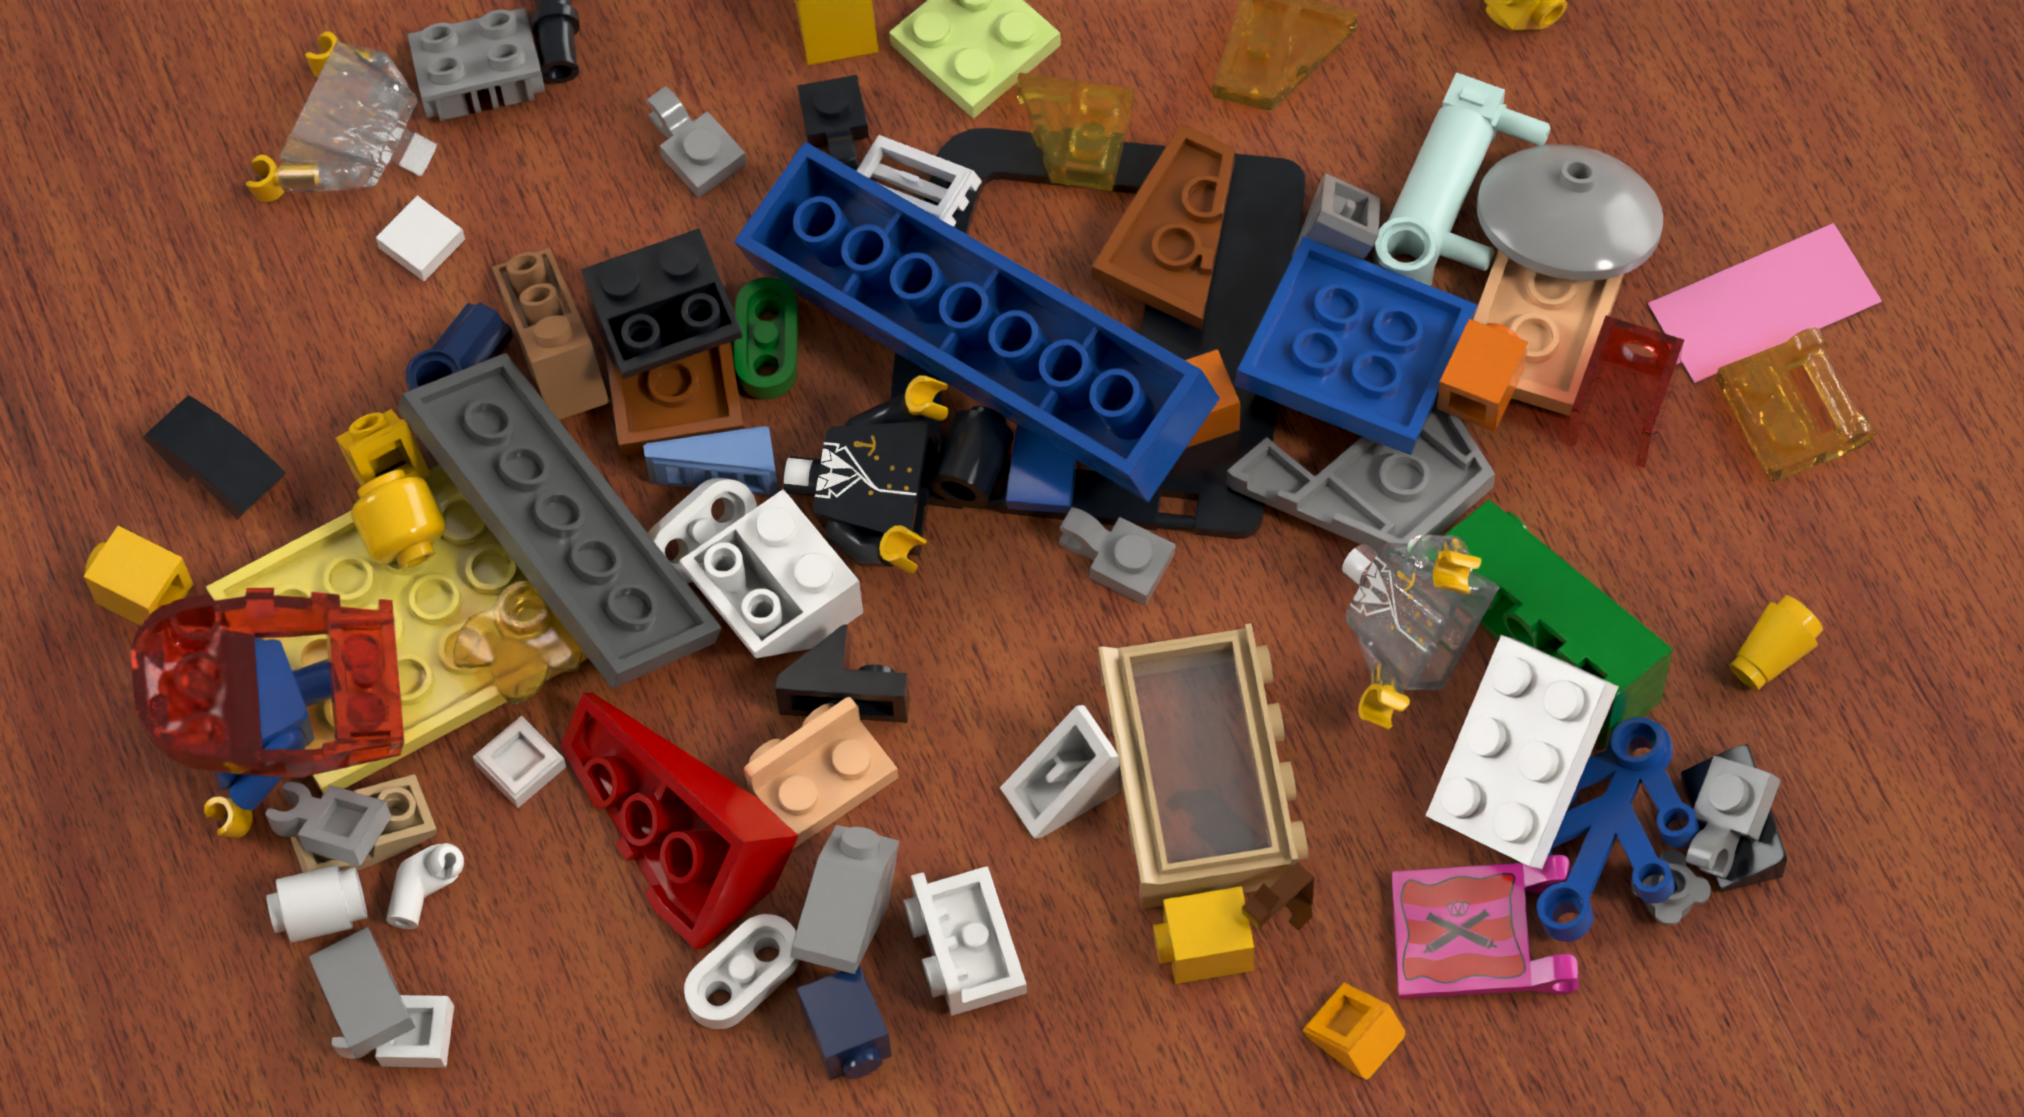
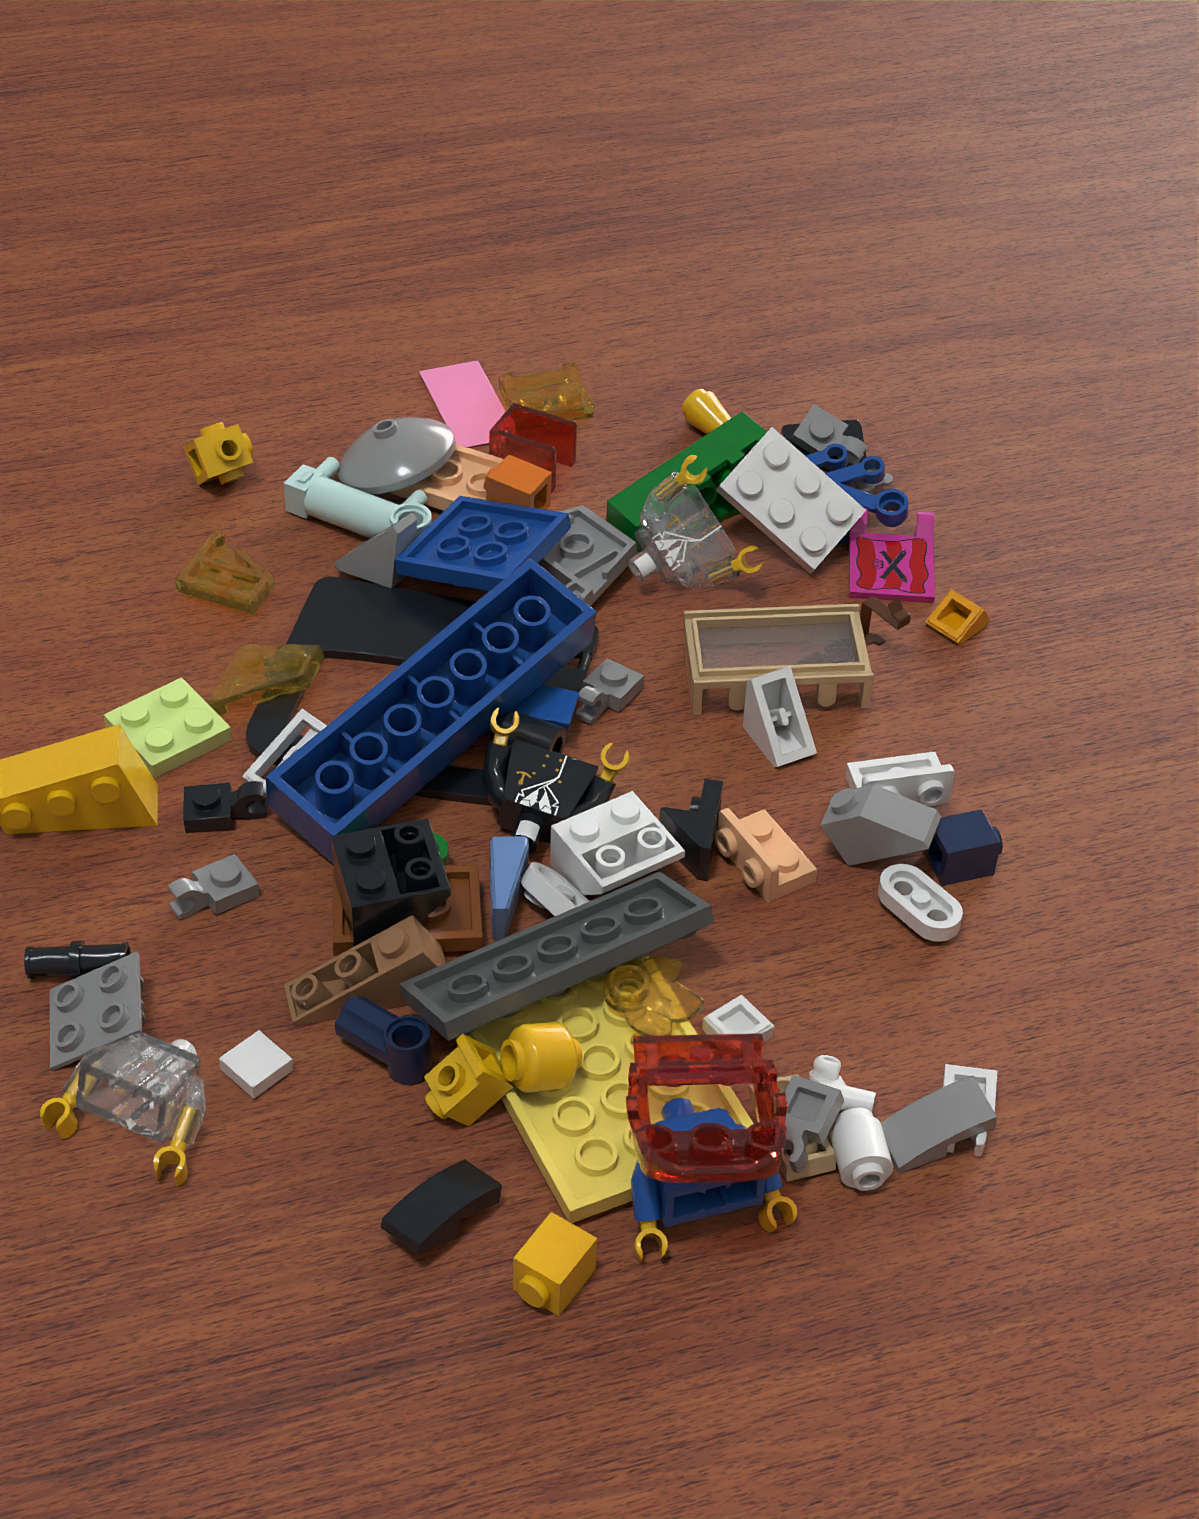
camera: 90 degrees left, 20 degrees down
red wedge [560,692,799,950] -> none
dark orange wing [1092,123,1235,330] -> none
yellow brick [1153,886,1254,984] -> none

